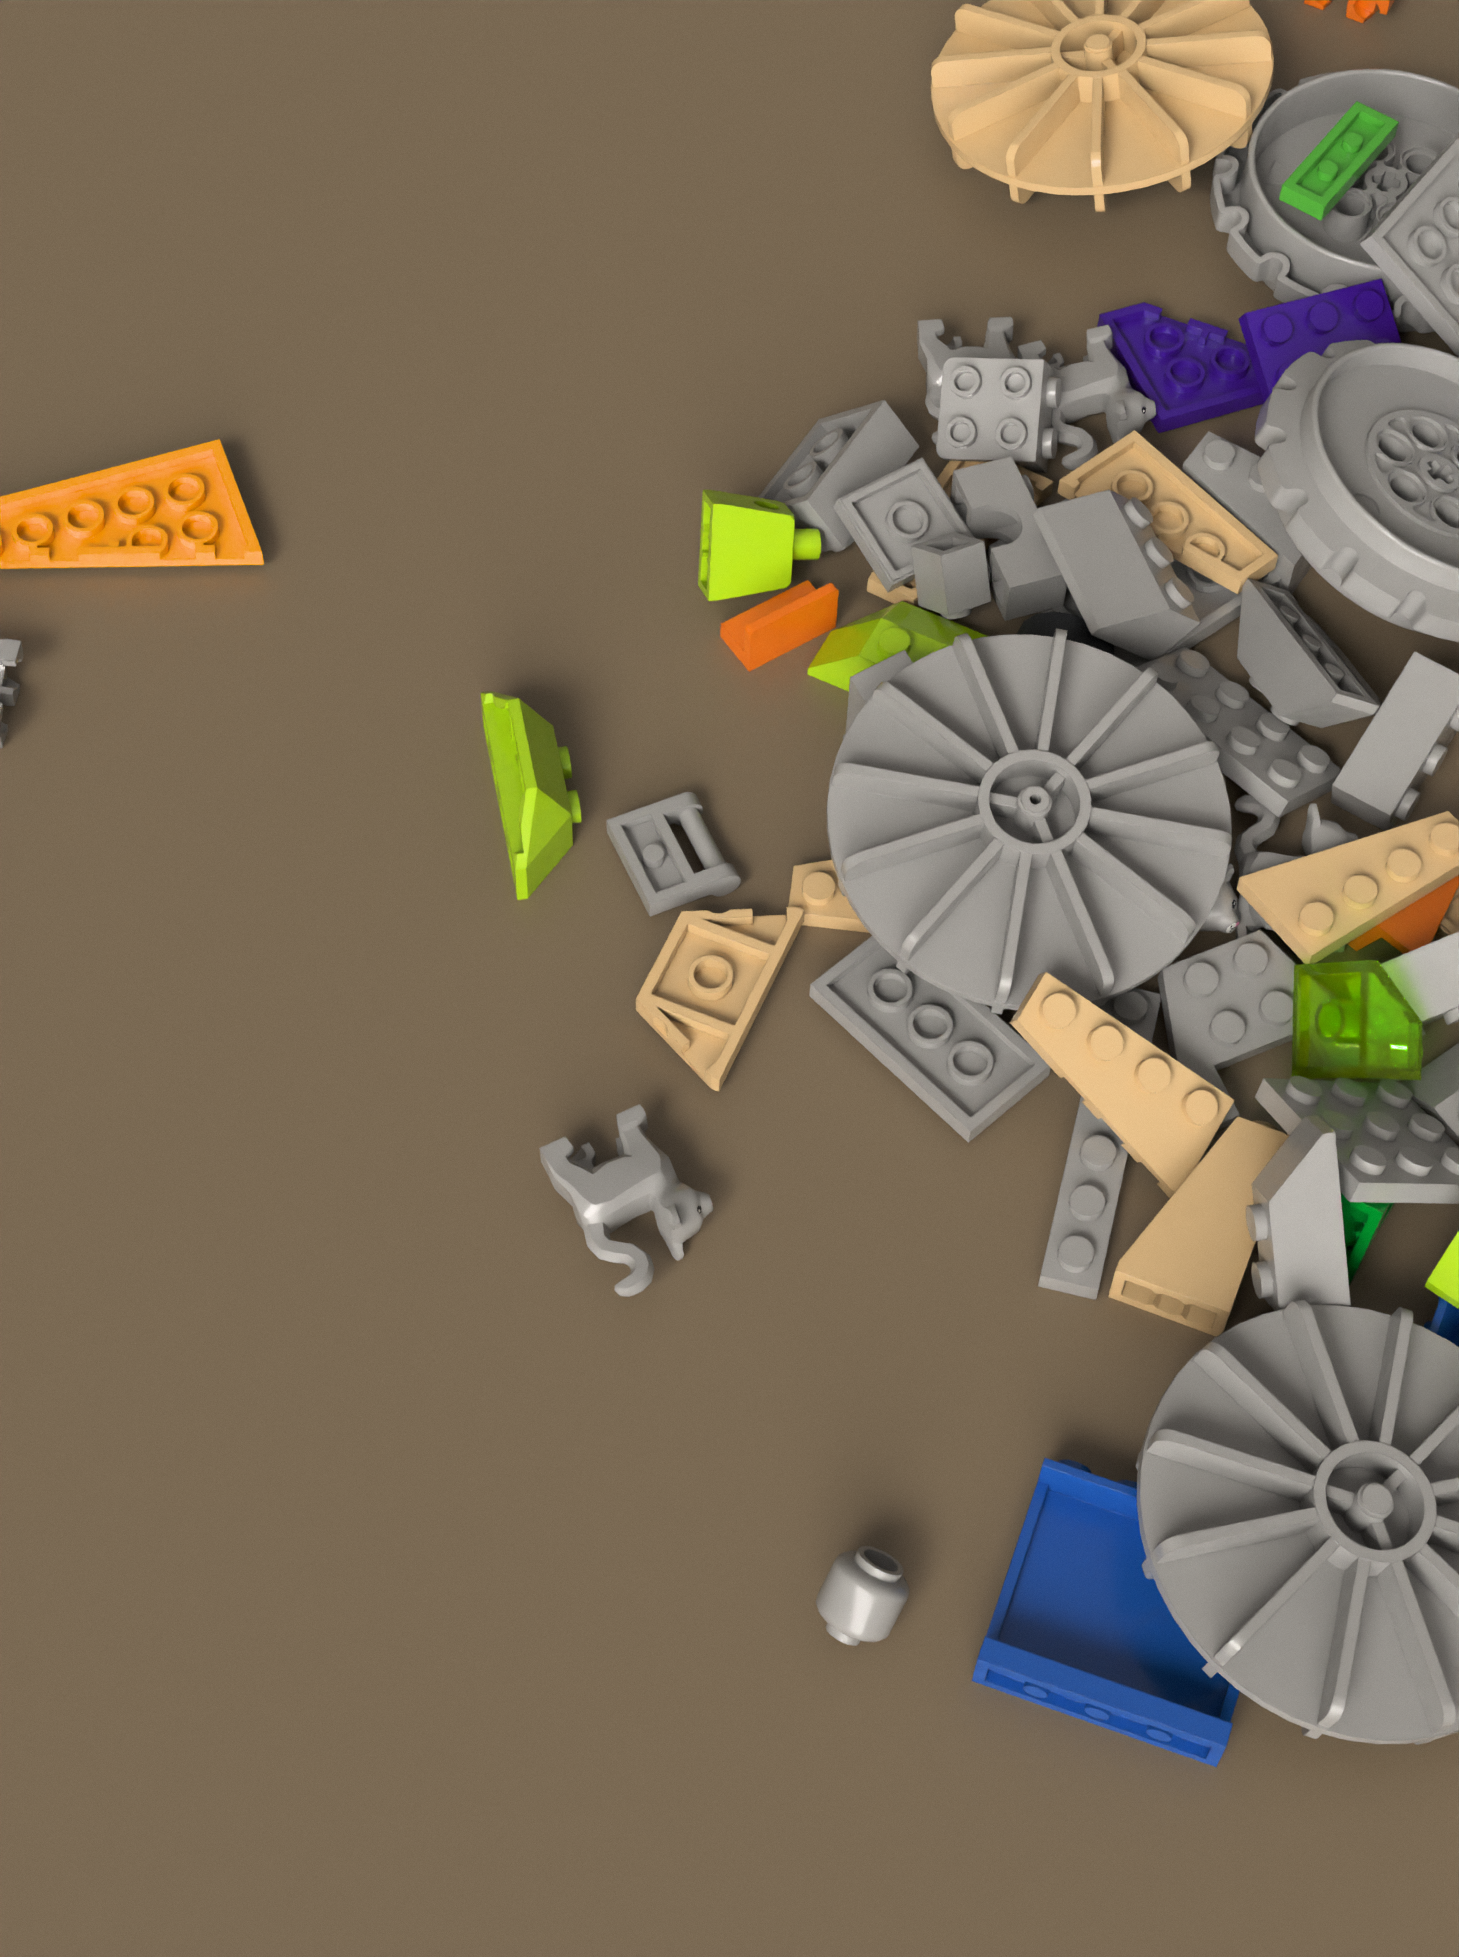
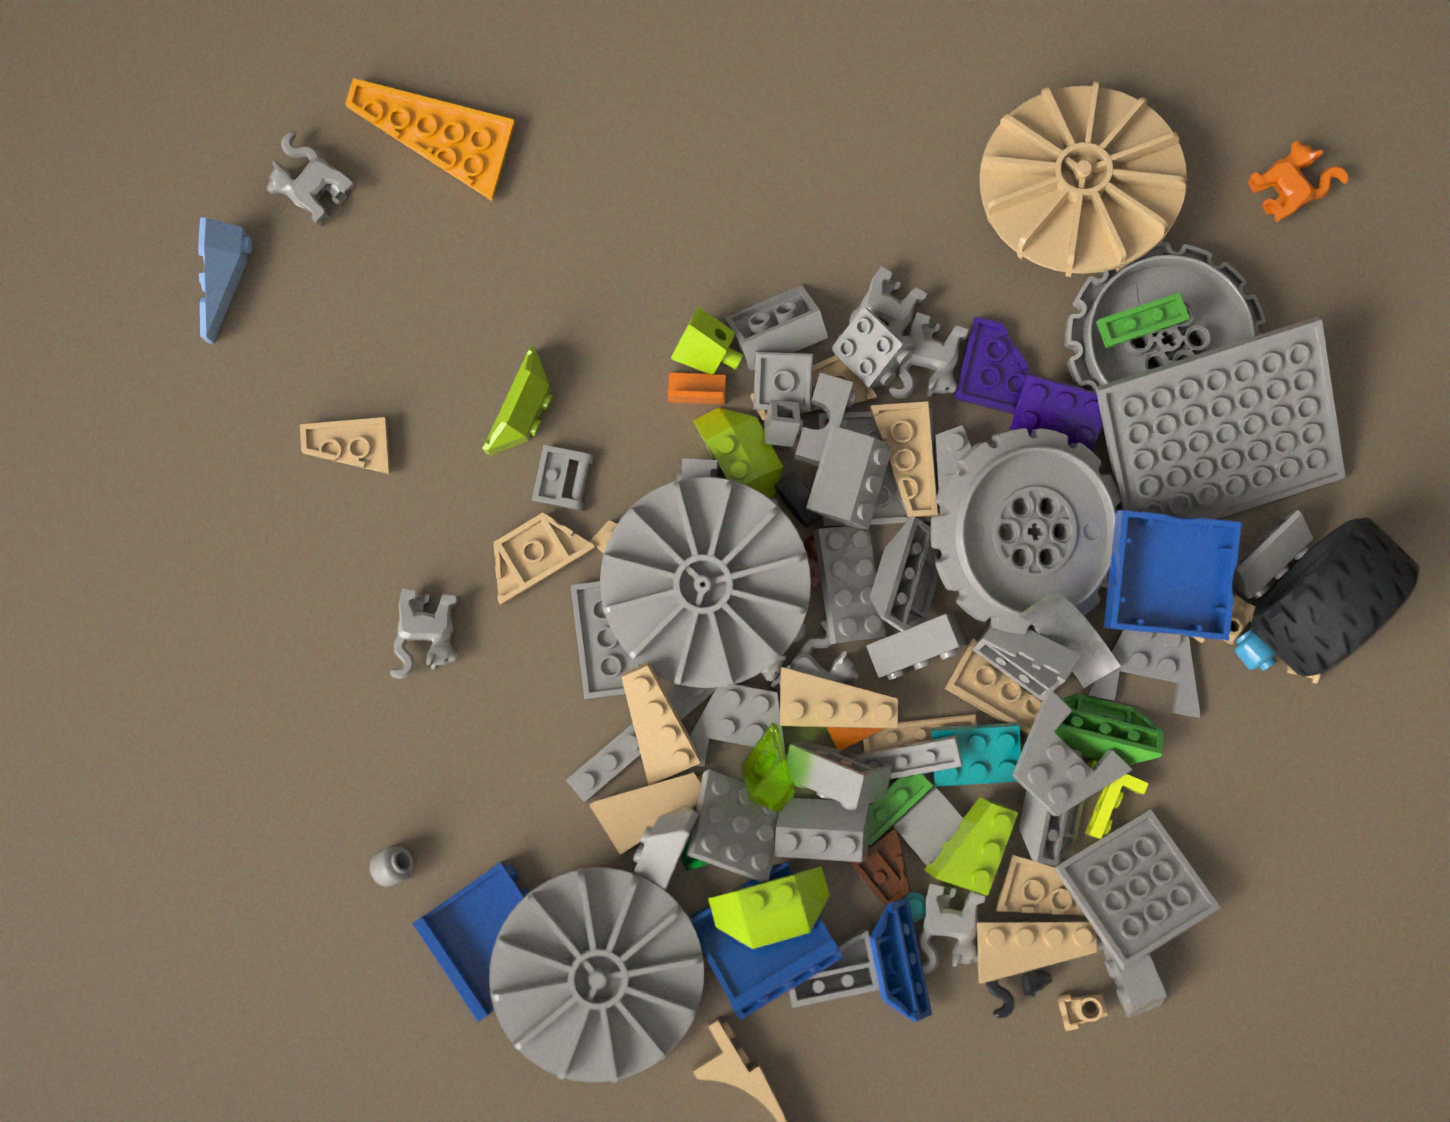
camera: 35 degrees right, 25 degrees up
none -> tan wing [300,417,391,475]

